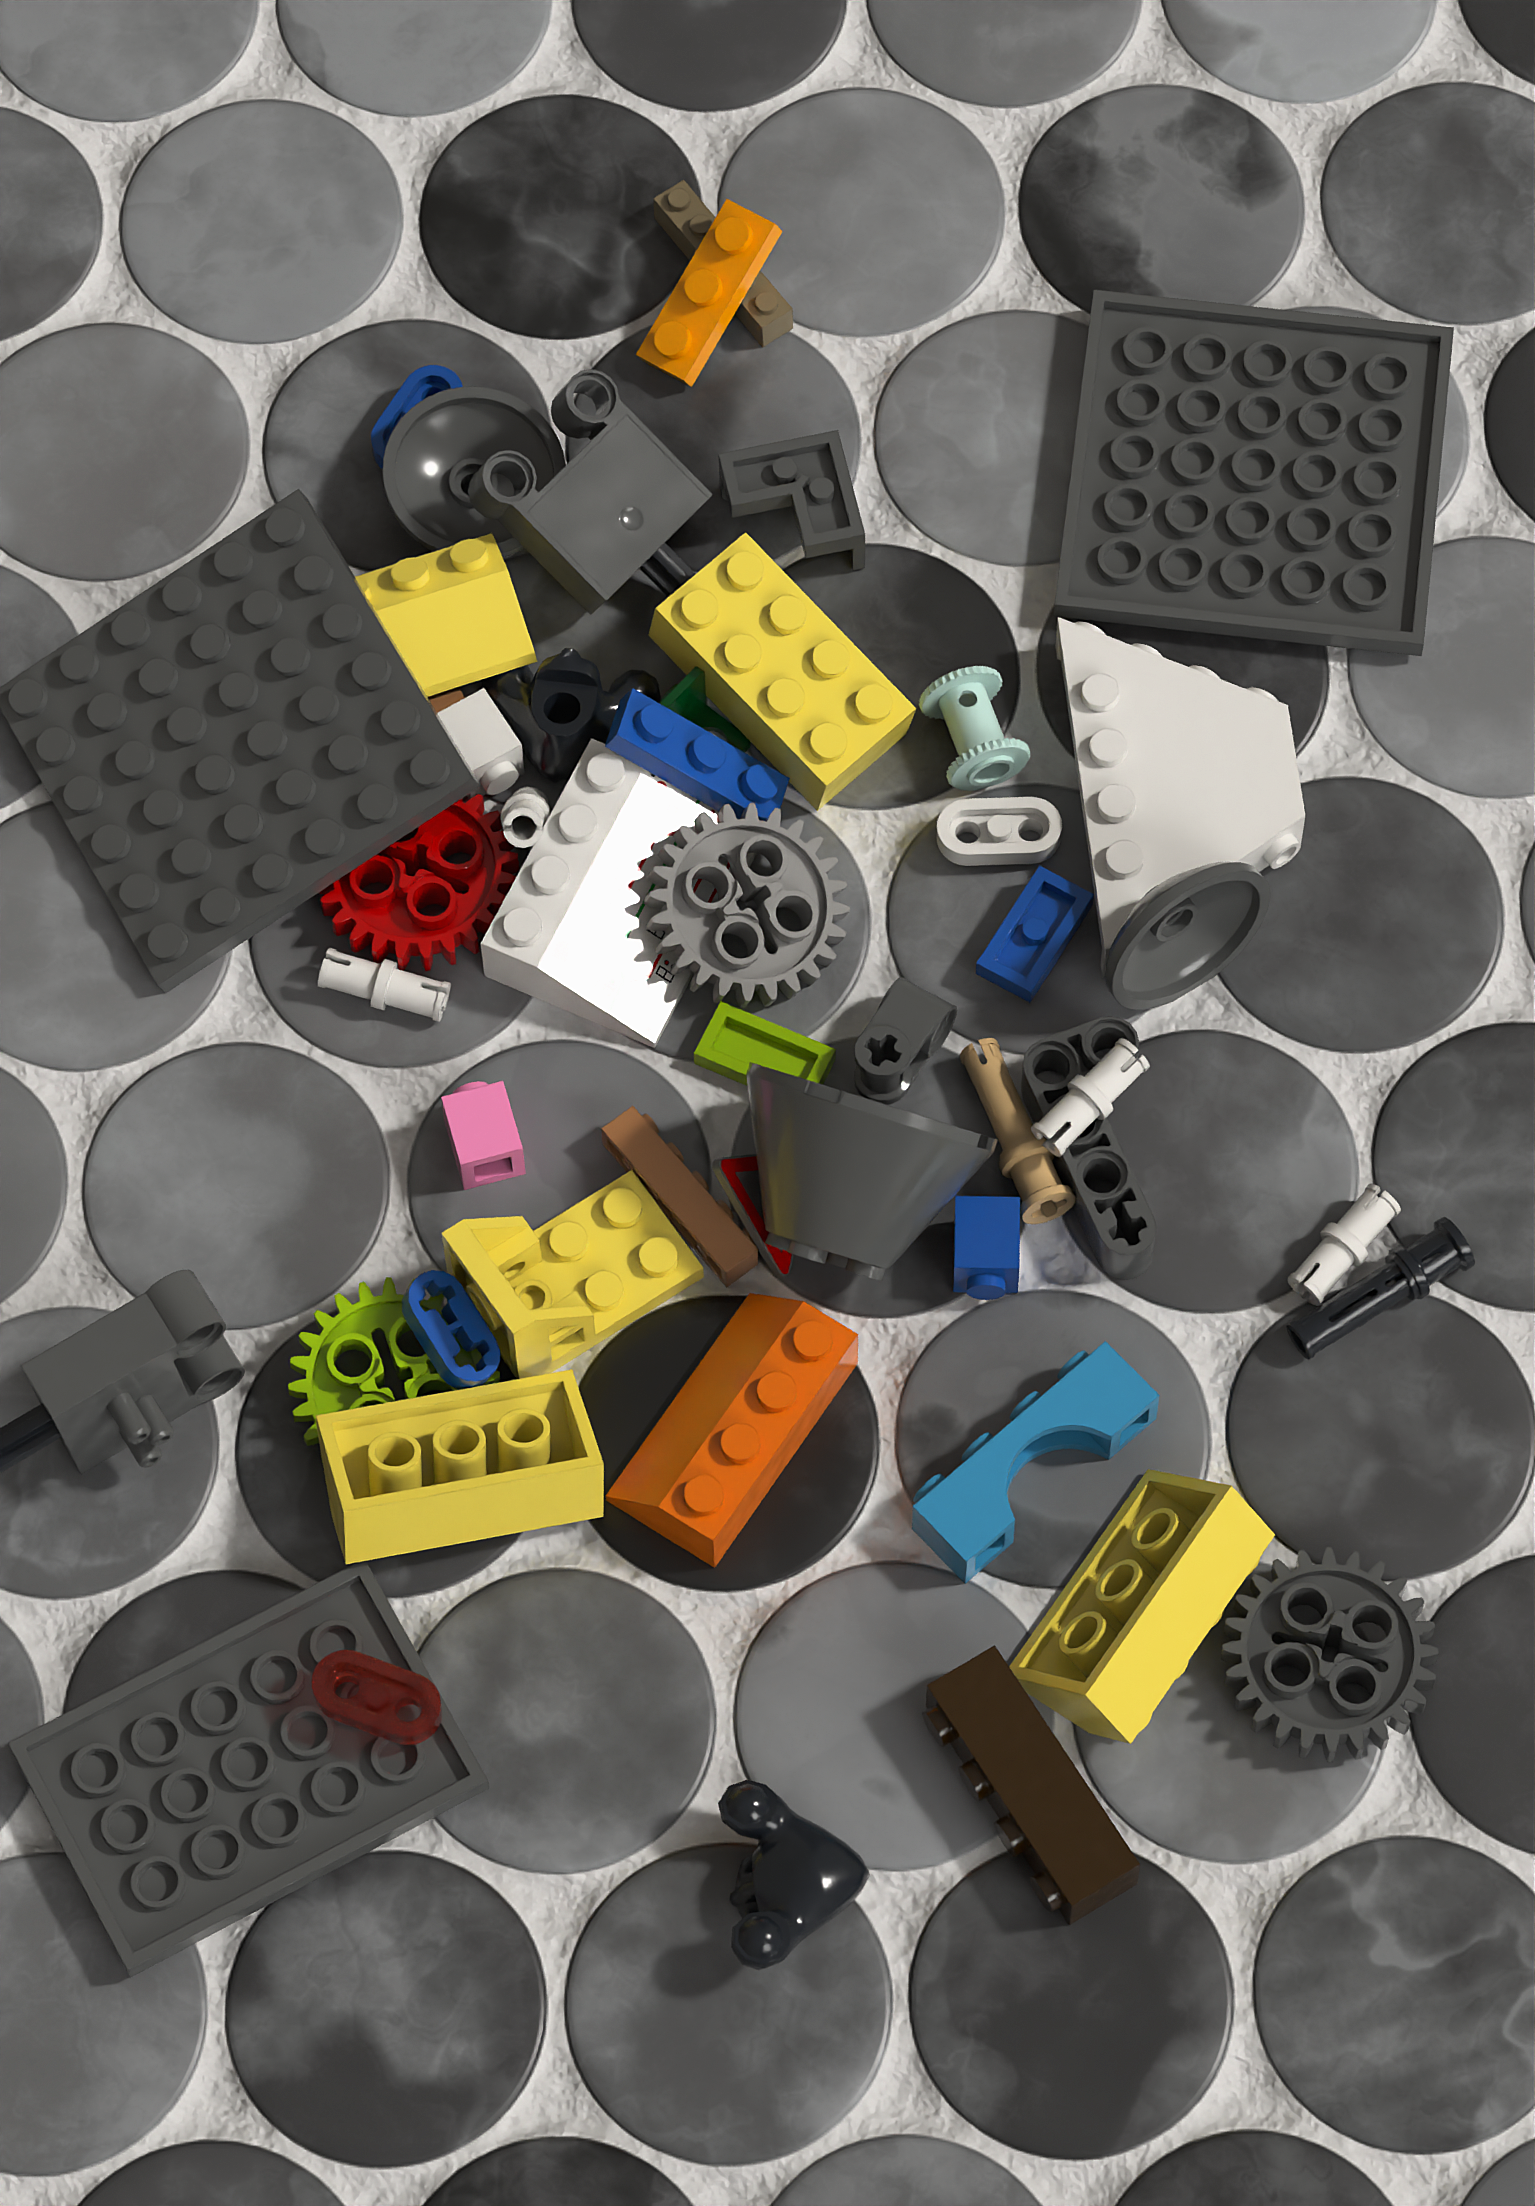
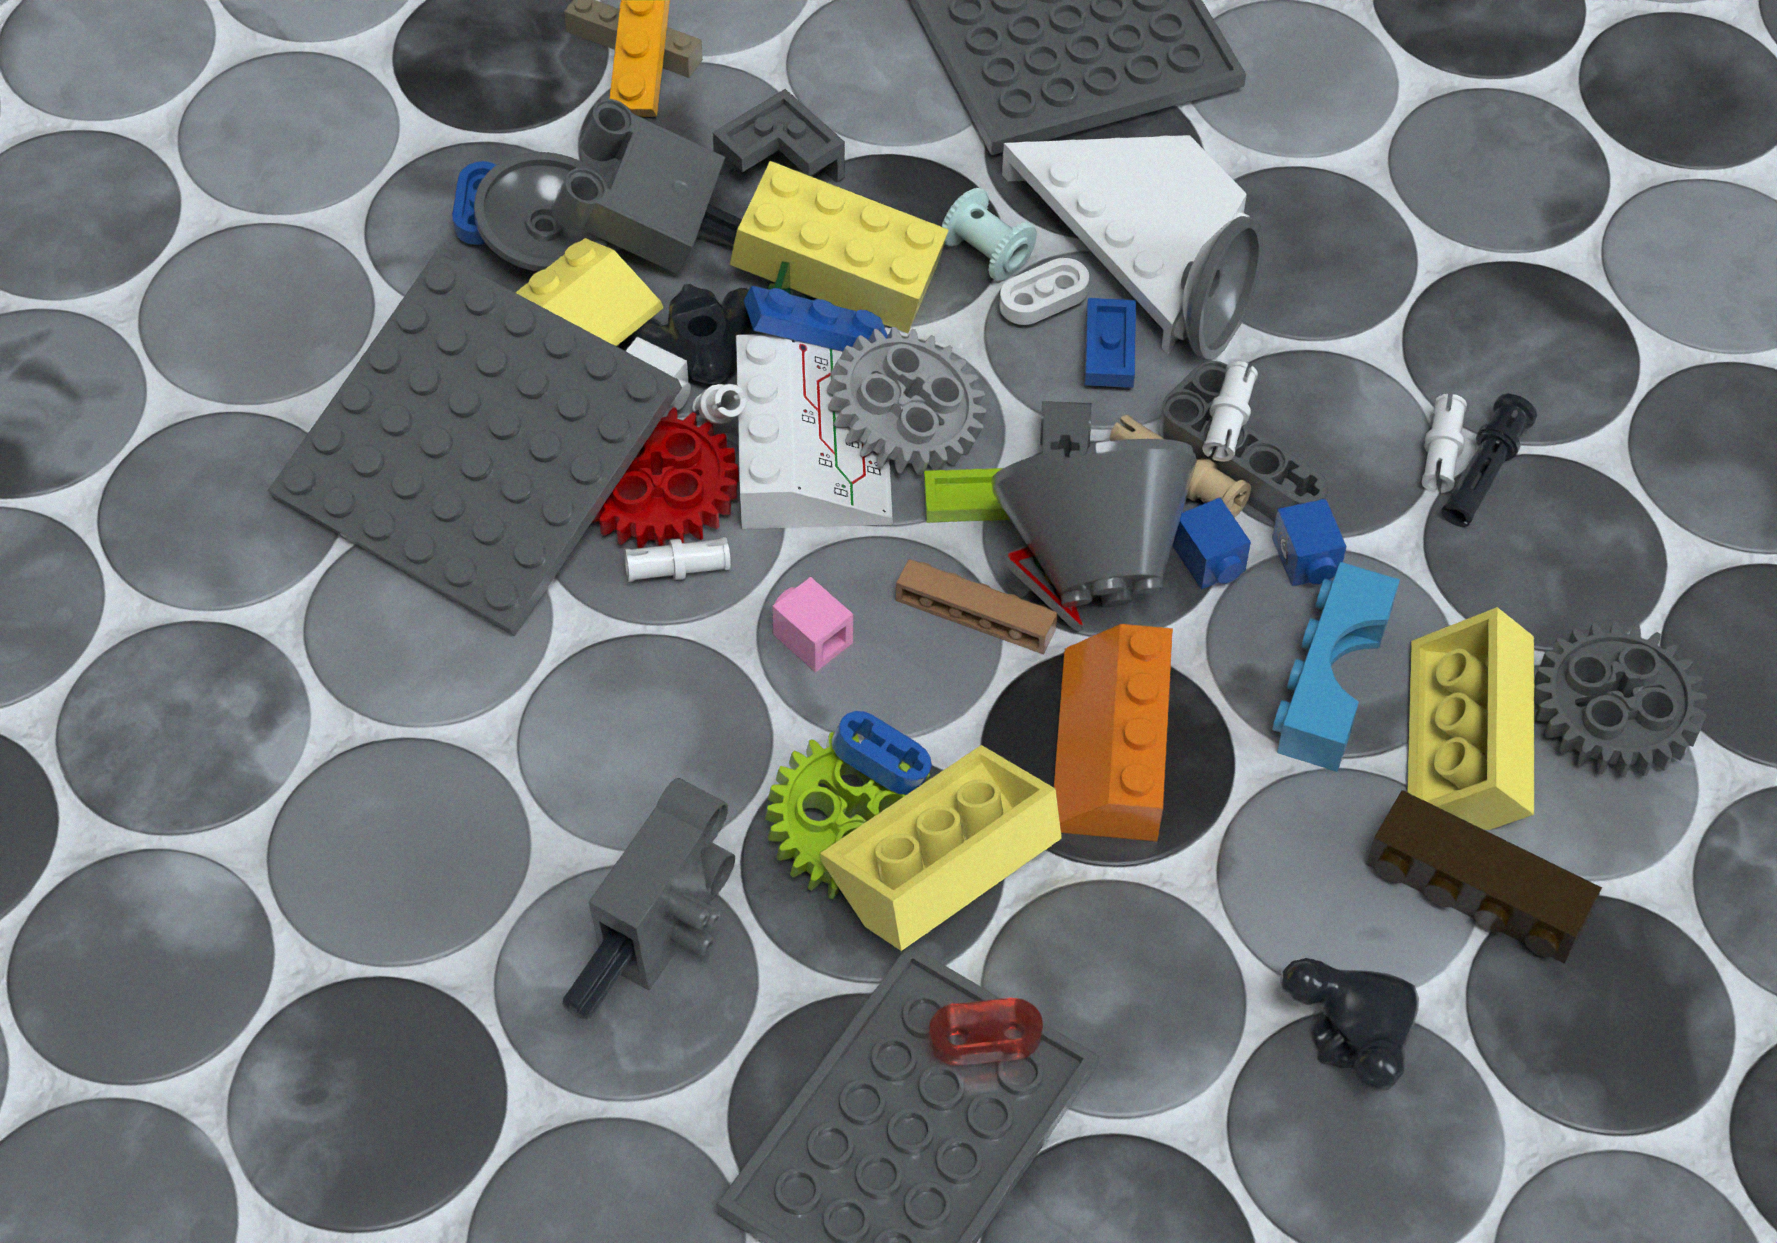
camera: 30 degrees left, 10 degrees down
light yellow bracket [441,1170,704,1379] -> none
none -> blue brick [1272,499,1347,586]

